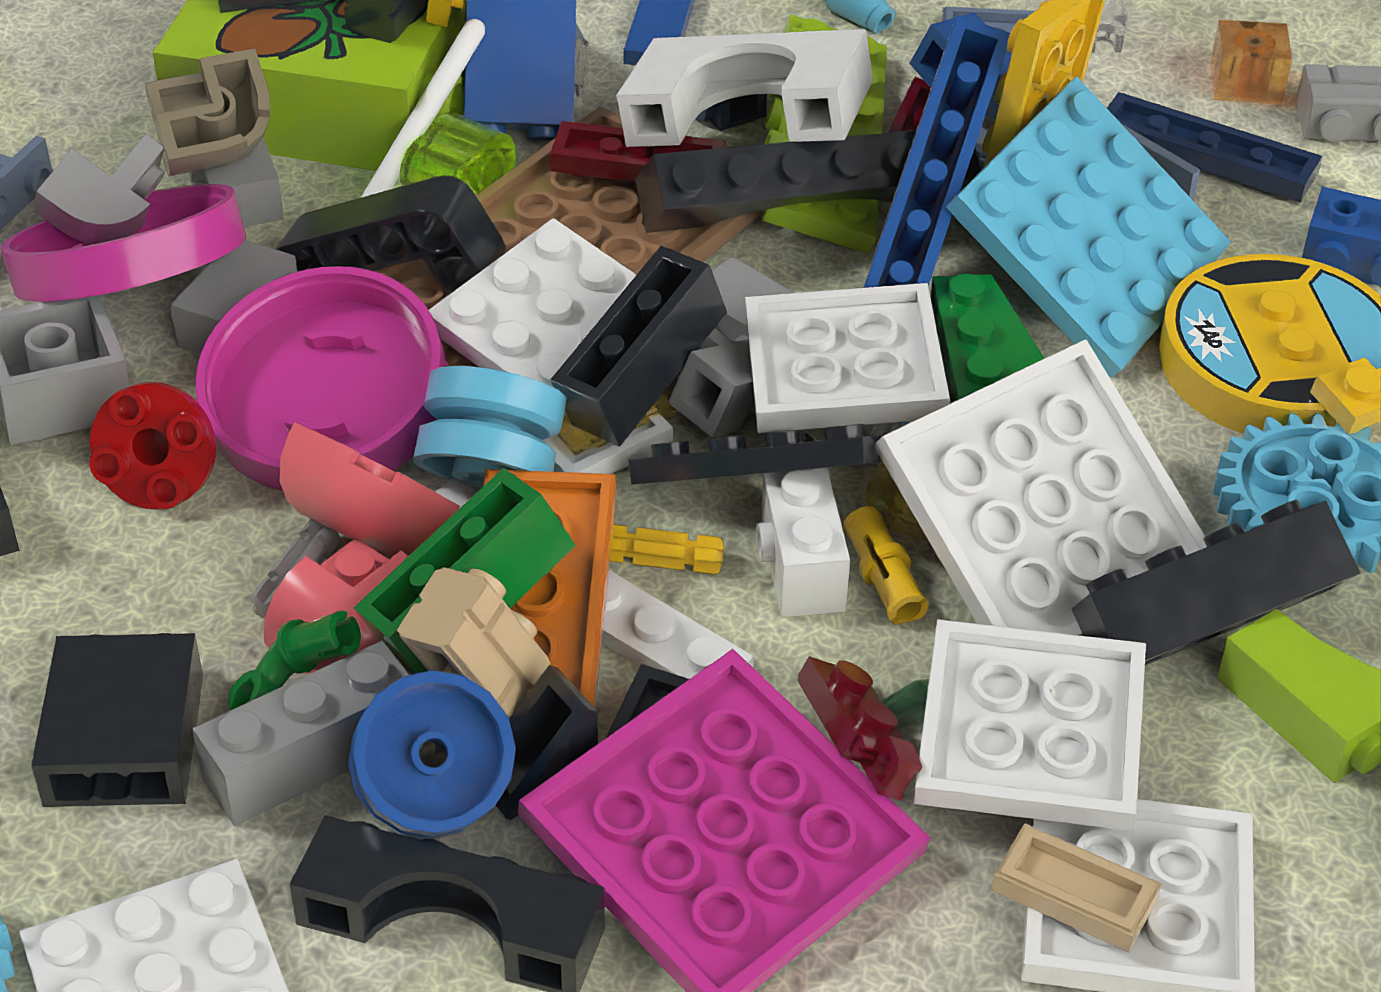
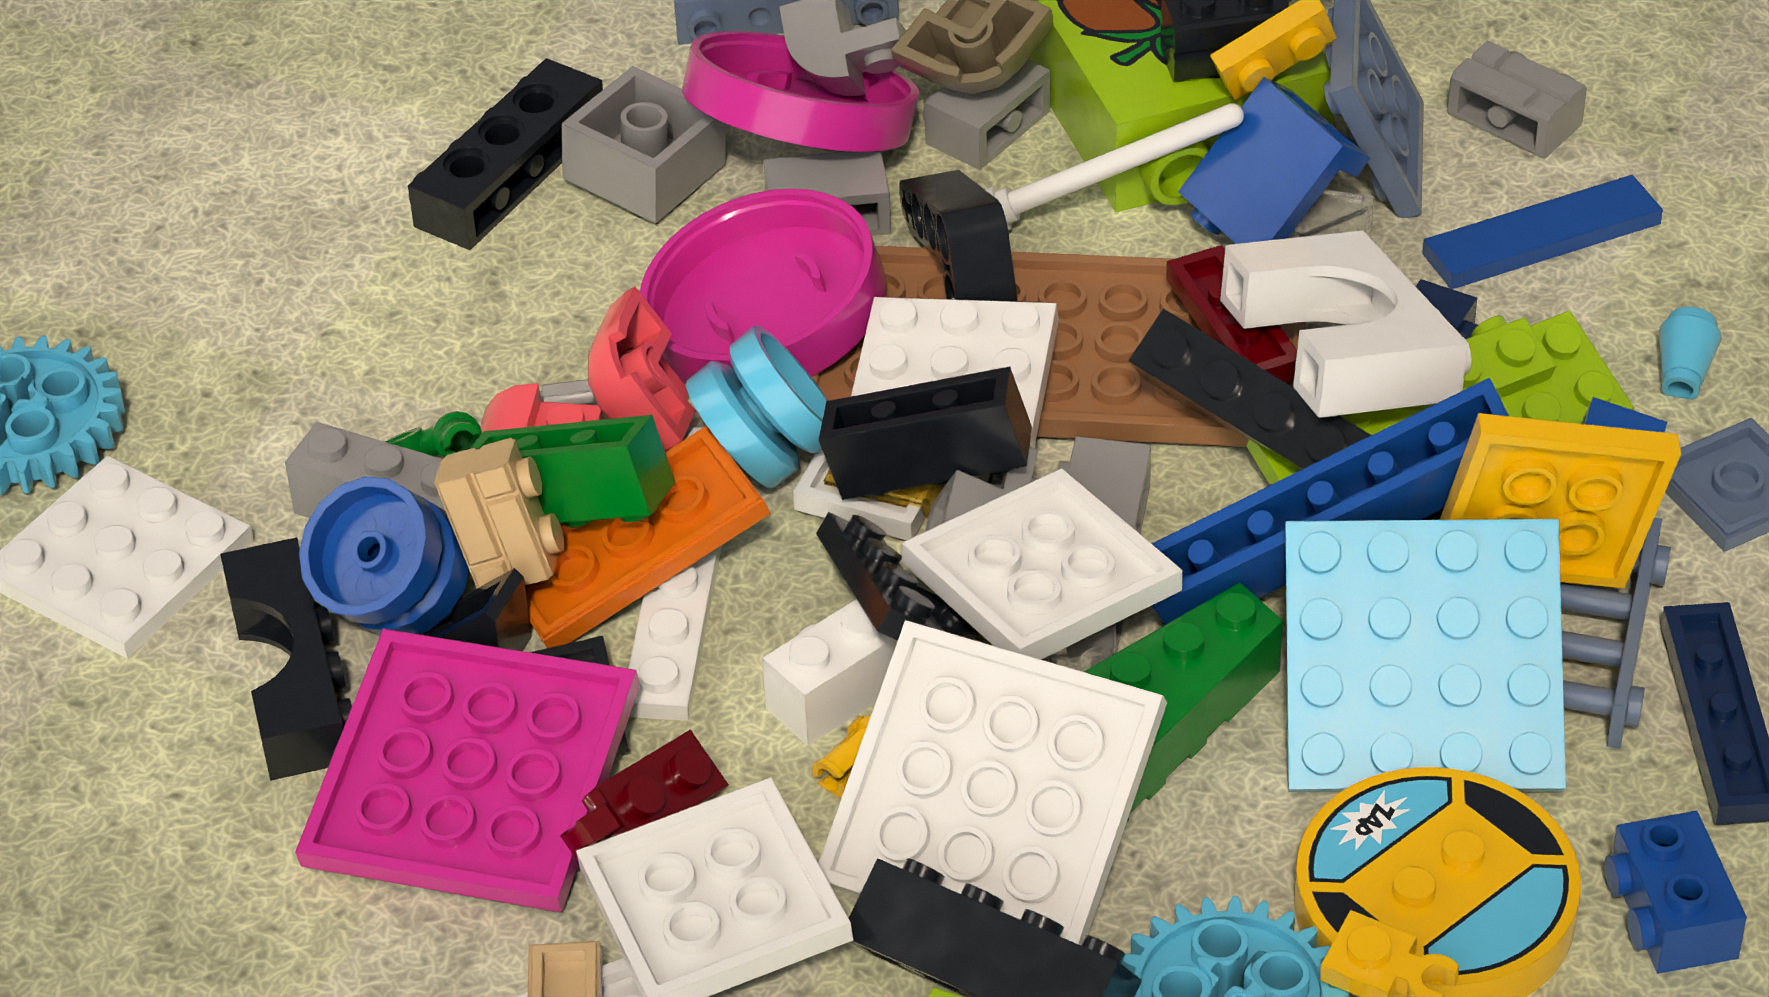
camera: 60 degrees right, 0 degrees up
black brick [31,633,203,807] -> none
red plate [89,382,216,509] -> none
clear neon green piece [400,111,516,195] -> none
yellow axle [610,524,725,575] -> none

